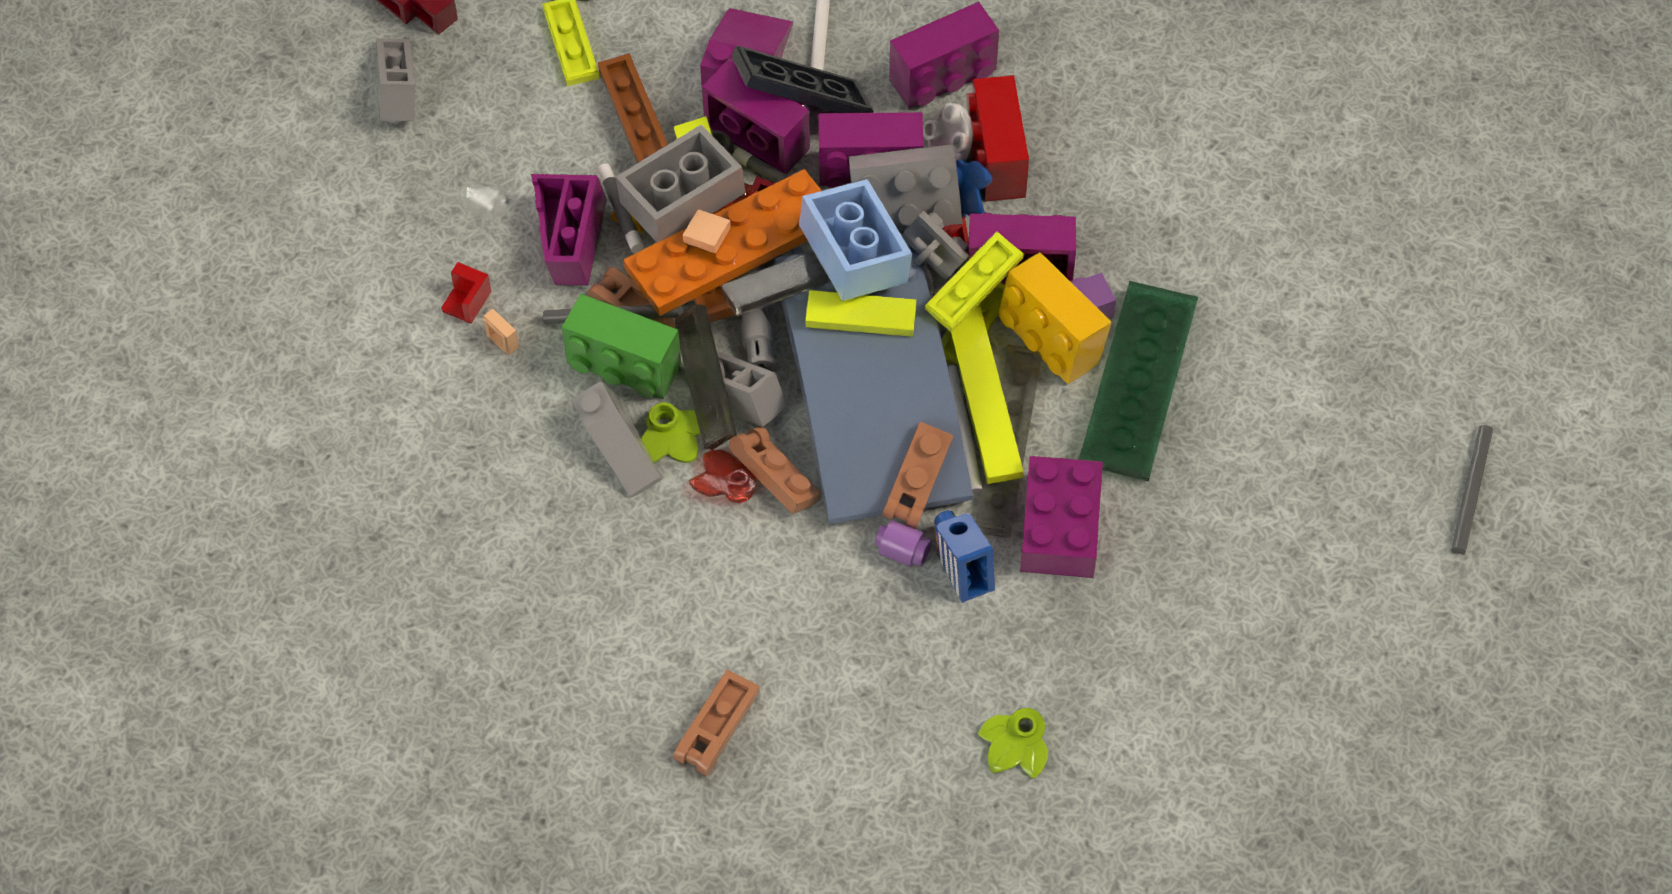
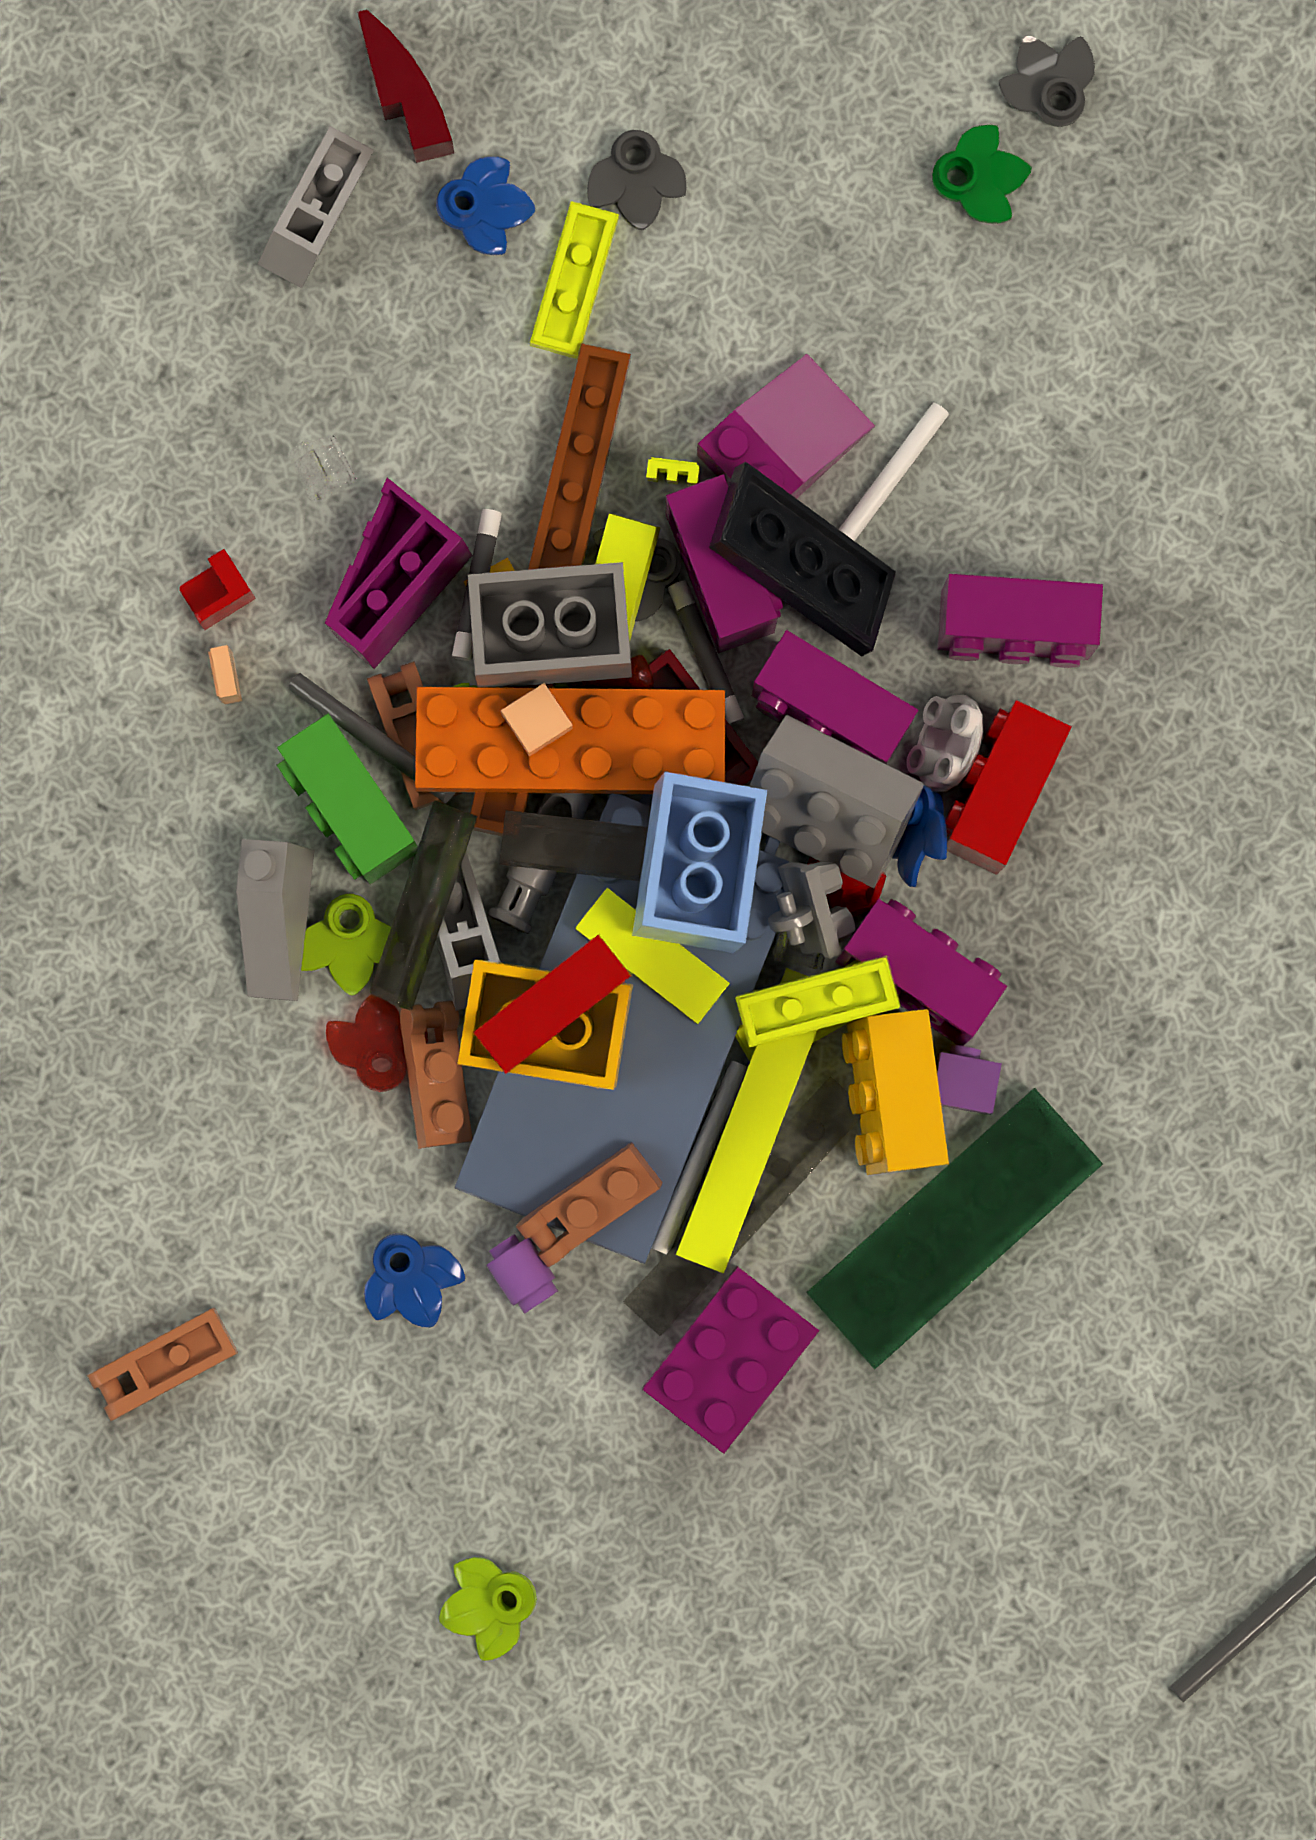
camera: 30 degrees right, 25 degrees up
blue torso [934,510,995,603] -> none
none -> blue plate [364,1233,465,1328]
none -> blue plate [436,157,536,255]
none -> yellow brick [457,959,633,1090]
none -> red tile [473,934,632,1074]
none -> neon yellow tile [646,457,700,486]

